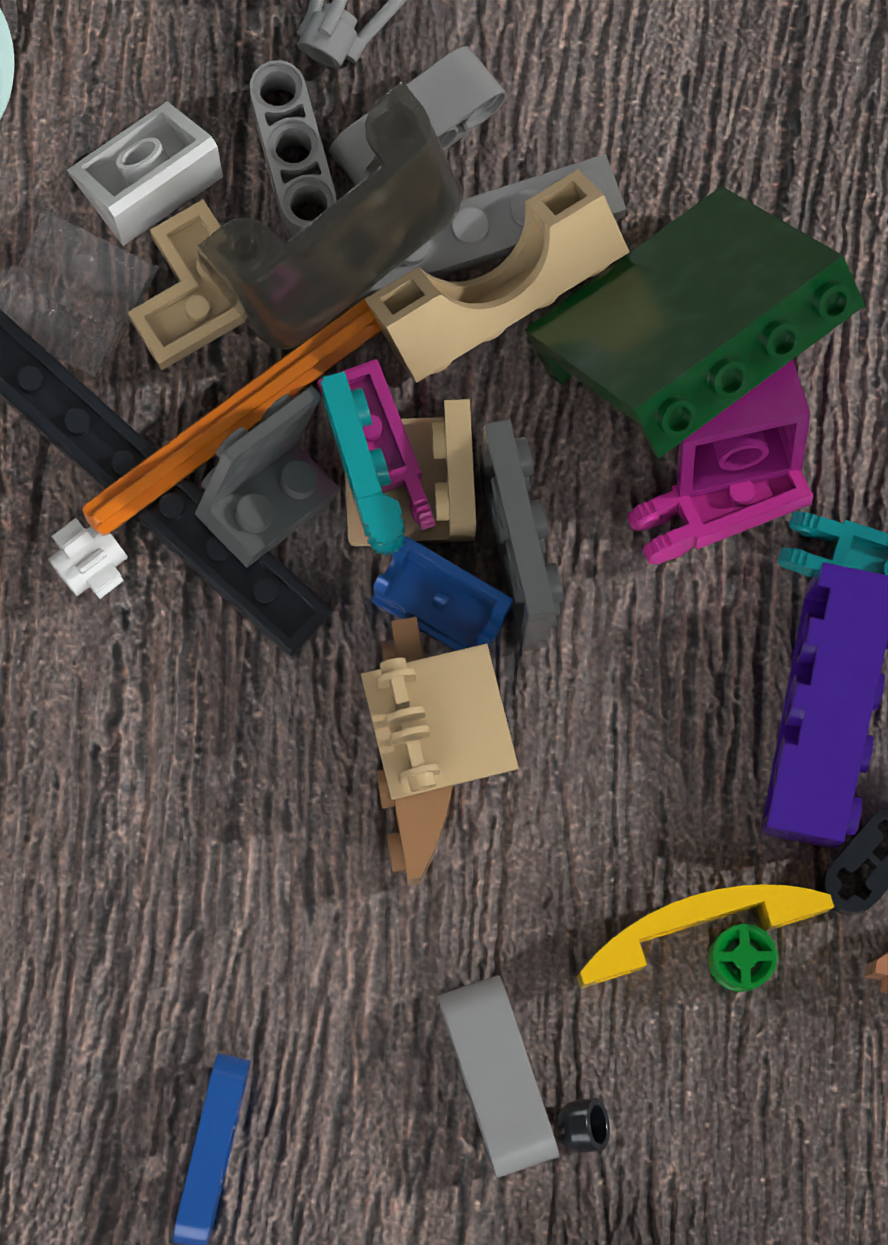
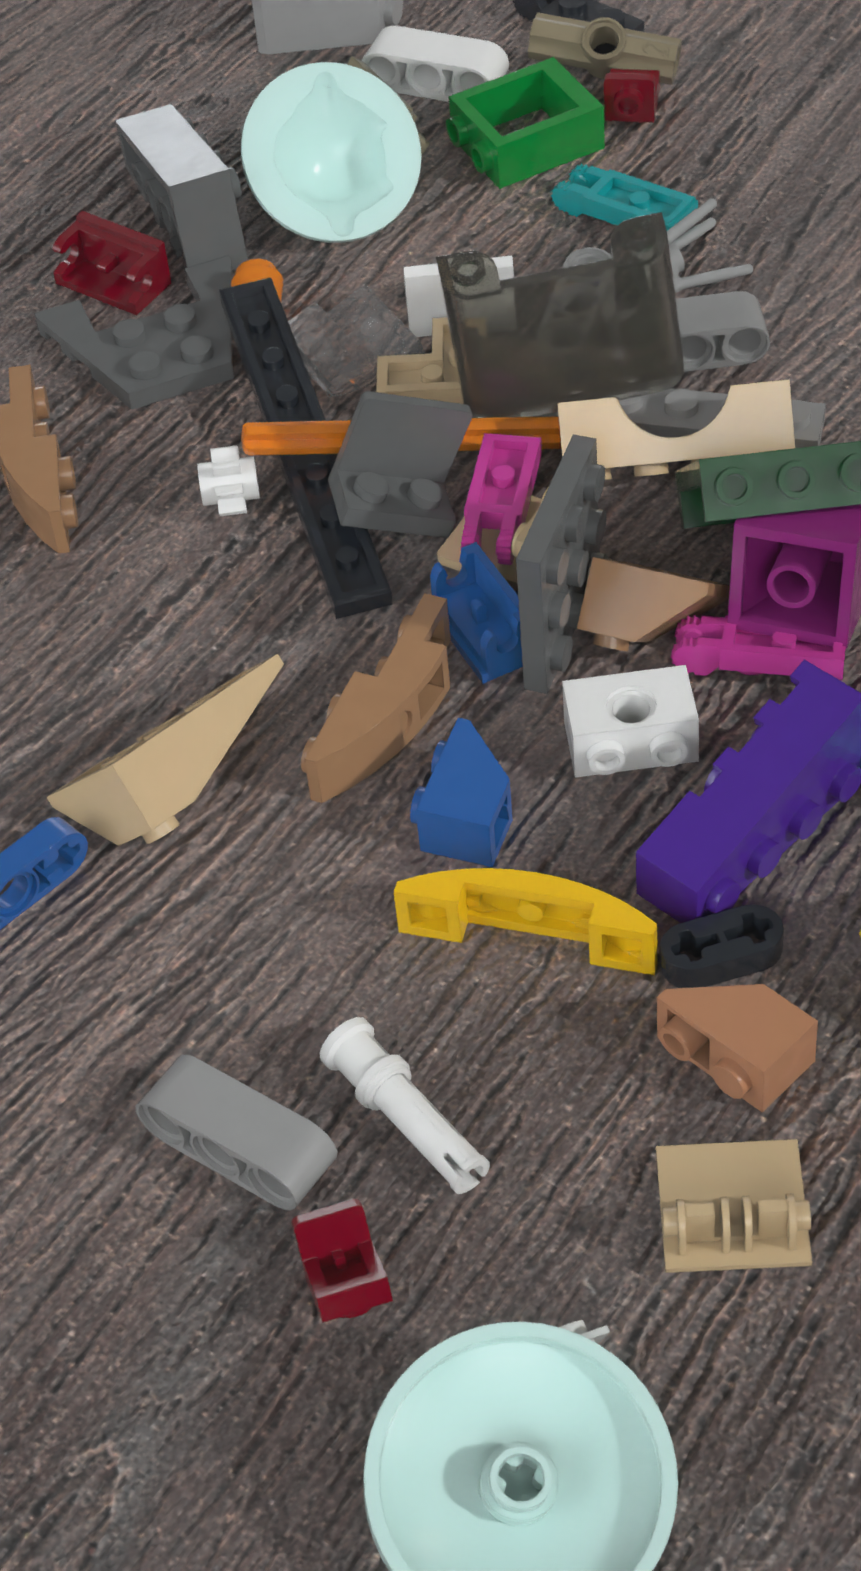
camera: 40 degrees right, 30 degrees down
teal hinge [321,371,405,557] -> none
tan hinge [361,643,519,800] -> none
light grey beam [437,975,559,1178] -> none
black hinge [555,1098,610,1153] -> none
green wheel [707,923,778,993] -> none
none -> tan wedge [47,654,284,846]
none -> white pin [320,1017,490,1194]
none -> blue slope [410,718,513,868]
none -> white brick [562,665,699,778]
none -> medium nougat slope [577,557,730,651]

